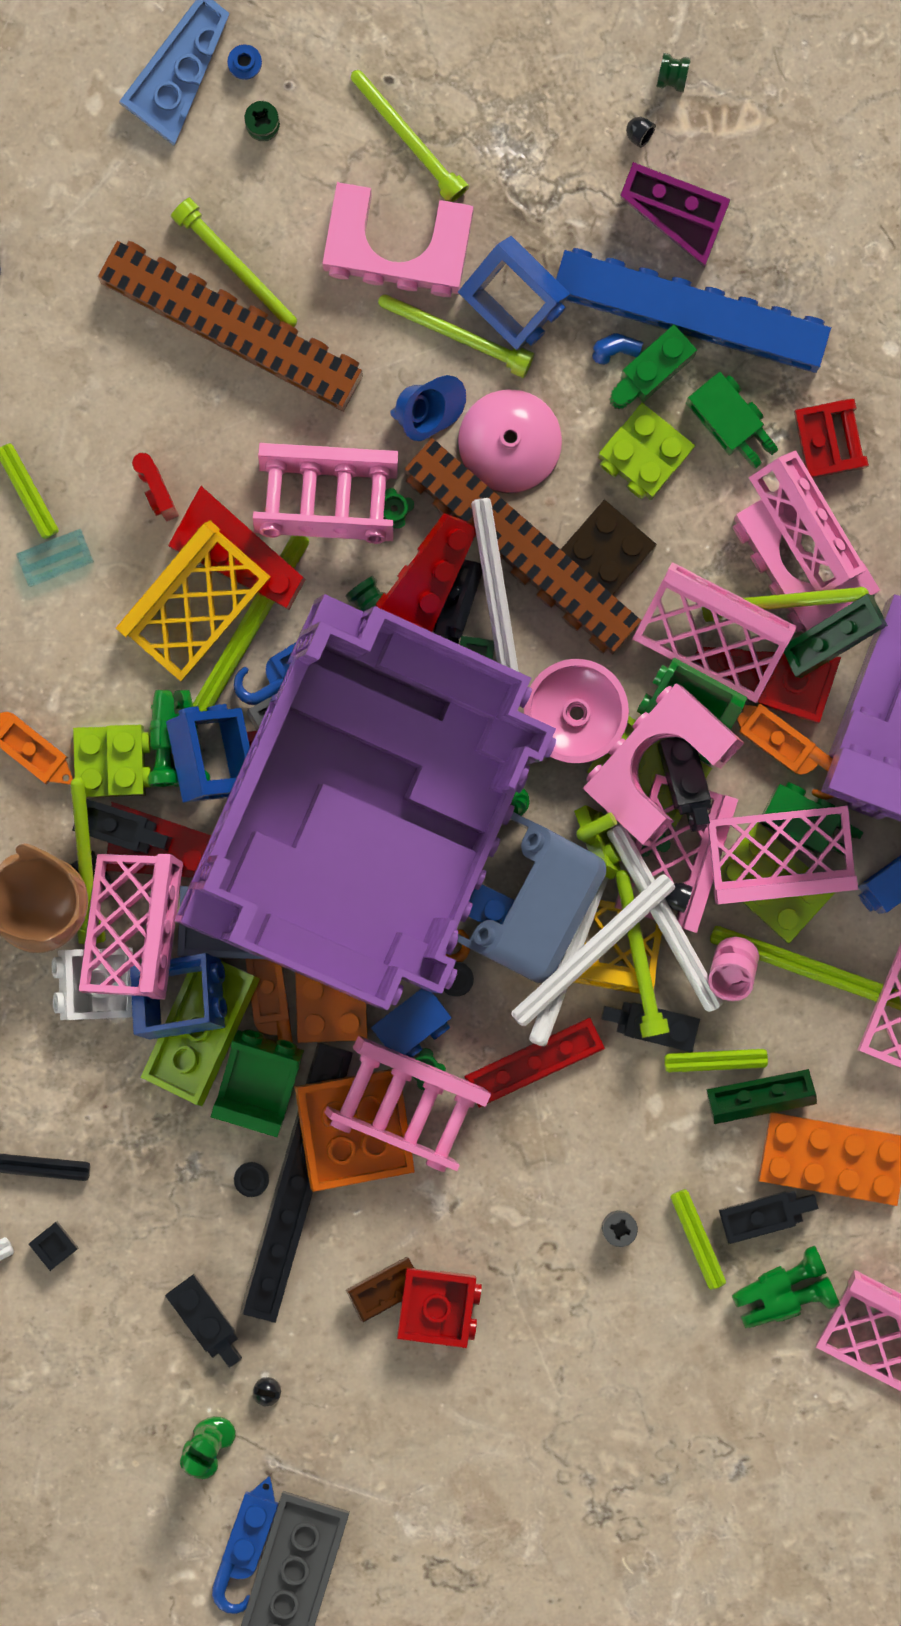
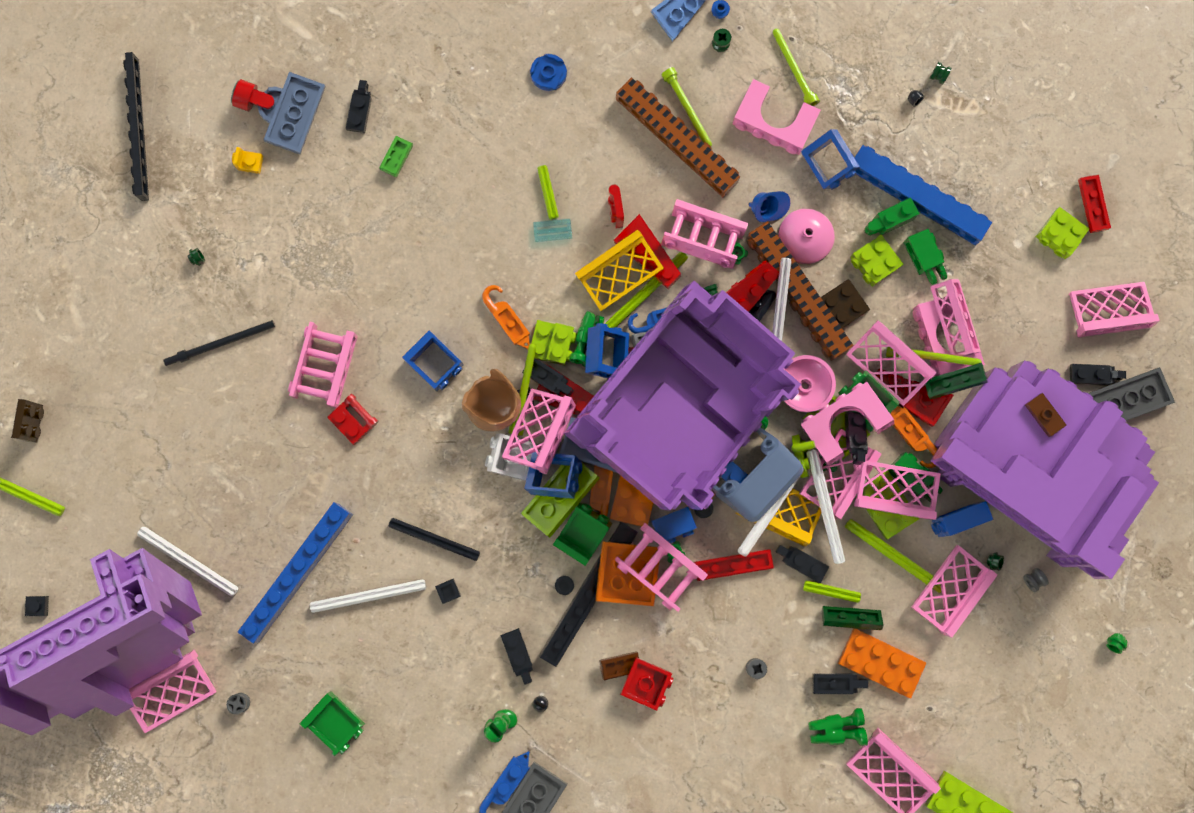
camera: 10 degrees right, 5 degrees down
lime piece [378,294,535,378] -> none
white axle [511,875,675,1026] -> none
blue arm [592,333,644,365] -> none
lime piece [616,870,670,1038] -> none
magenta wedge [620,162,731,267] -> none
black hinge [665,883,693,913] -> none
lime axle [671,1189,726,1290] -> none
bright pink wheel [708,937,759,1001] -> none
red plate [794,399,869,478] -> none

